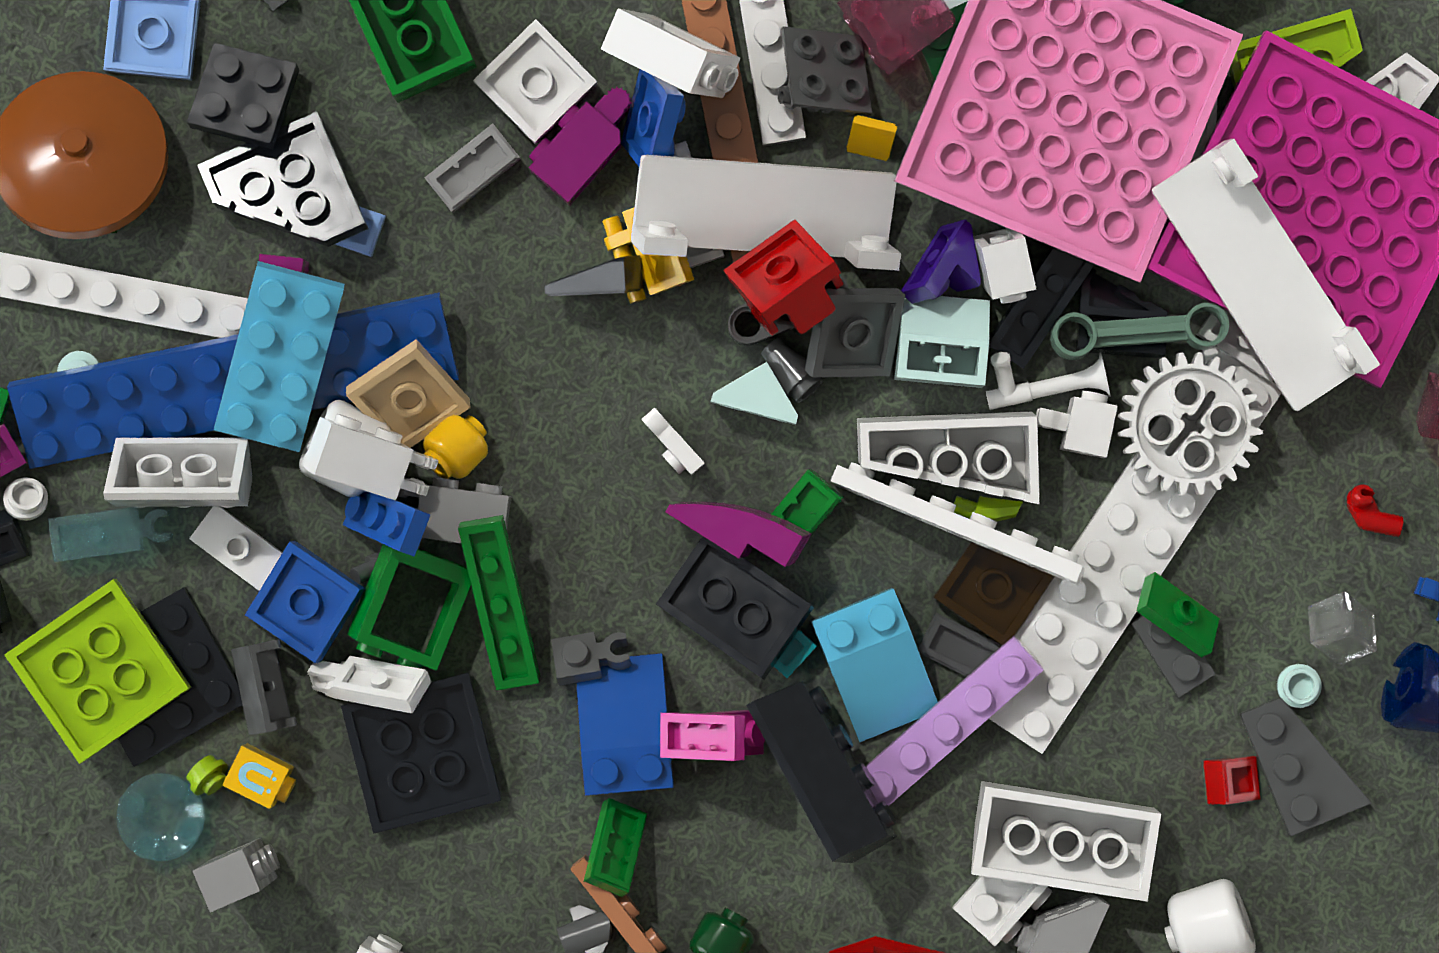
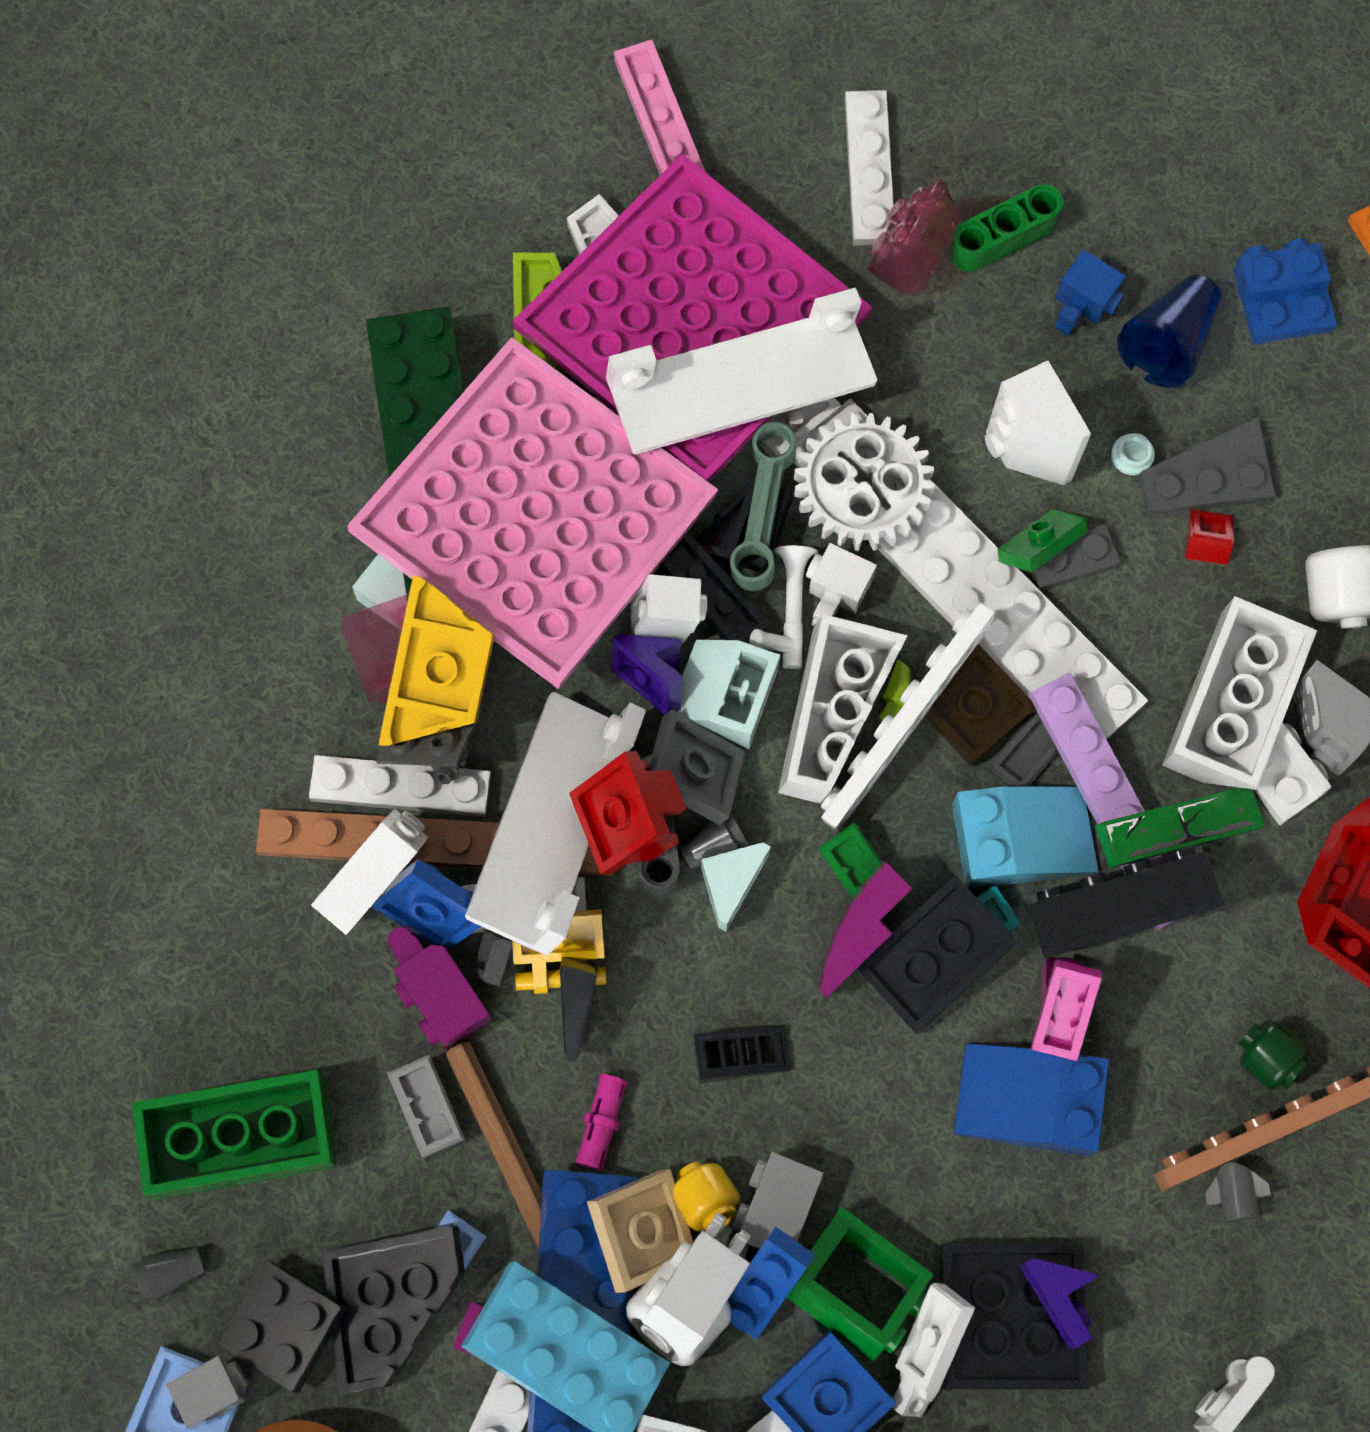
camera: 75 degrees left, 15 degrees down
green plate [458,515,541,690] -> none
white plate [473,19,598,145] -> none
dark grey plate [551,632,631,686] -> none
green plate [584,798,647,897] -> none
white plate [641,408,705,475] -> none
yellow slope [847,115,897,161] -> none
clear panel [1308,591,1377,664] -> none
red arm [1346,484,1403,537] -> none
none -> light grey brick [166,1356,248,1429]
none -> yellow wing [378,575,495,746]
none -> medium nougat axle [446,1042,542,1250]
none -> dark grey tile [473,930,513,986]
none -> dark pink pin [575,1074,628,1171]
none -> black slope [694,1025,790,1084]
none -> white slope [985,361,1091,485]
none -> dark purple slope [1020,1258,1098,1350]
none -> green tile [1095,788,1265,869]

